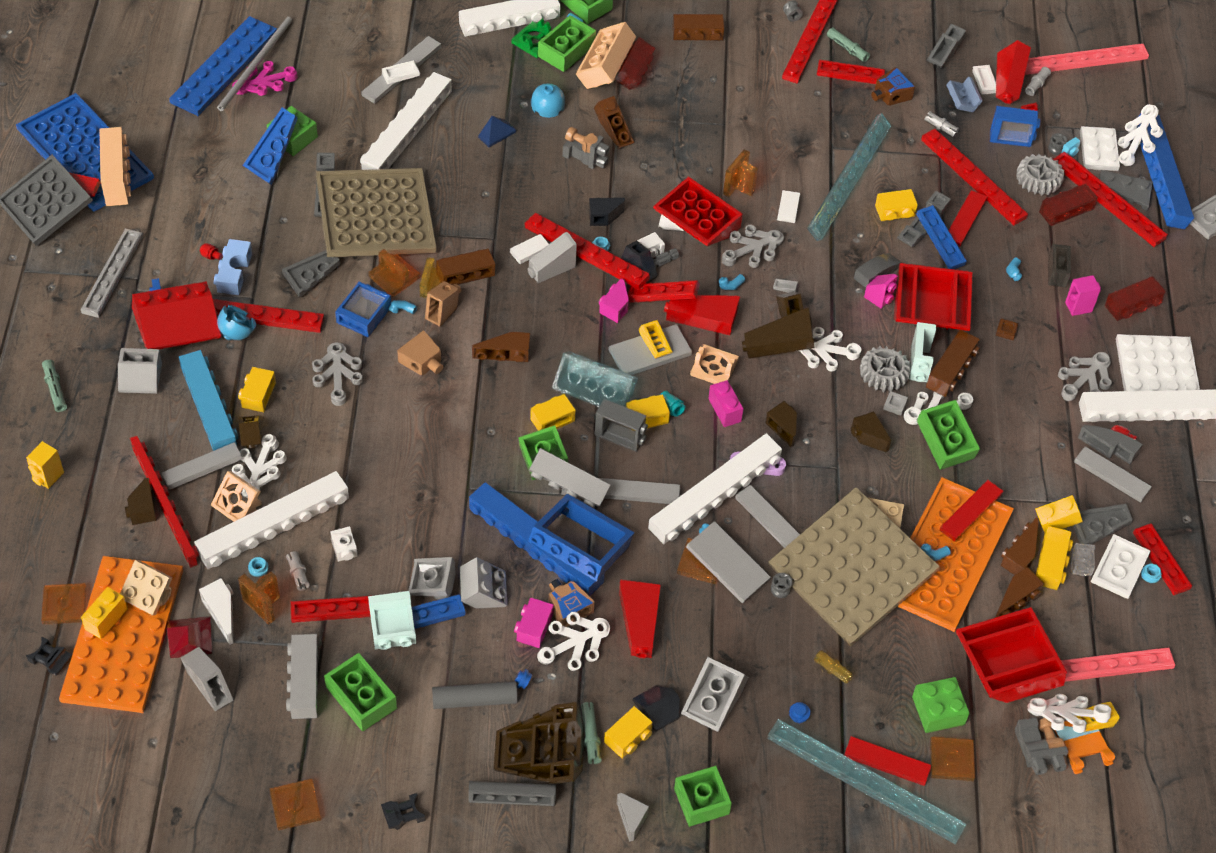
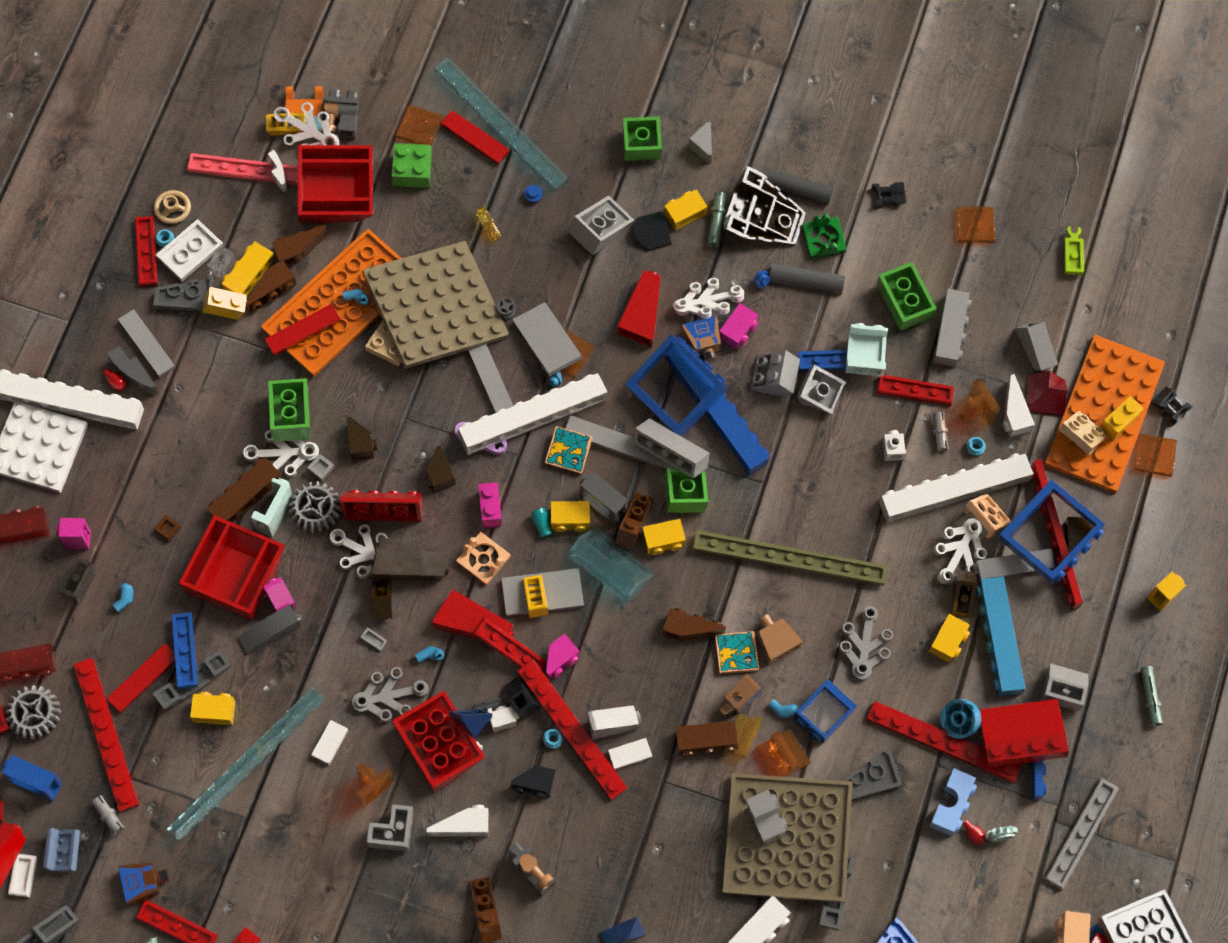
camera: 165 degrees left, 15 degrees up
light grey plant [1058,352,1112,401] -> none
none -> tan piece [154,190,191,224]
none -> white slope [268,150,286,193]
none -> red slope [340,490,423,522]
none -> light grey brick [367,805,414,852]
none -> white slope [427,805,488,836]
none -> dark blue slope [449,709,492,738]
none -> tile [545,426,593,474]
none -> reddish brown slope [615,492,654,551]
none -> olive plate [693,530,888,586]
none -> tile [715,631,759,674]
none -> light grey brick [746,790,788,845]
none -> green piece [802,214,847,259]
none -> light aqua gear [985,826,1018,842]
none -> blue window [999,479,1105,584]
none -> lime plate [1064,226,1084,275]

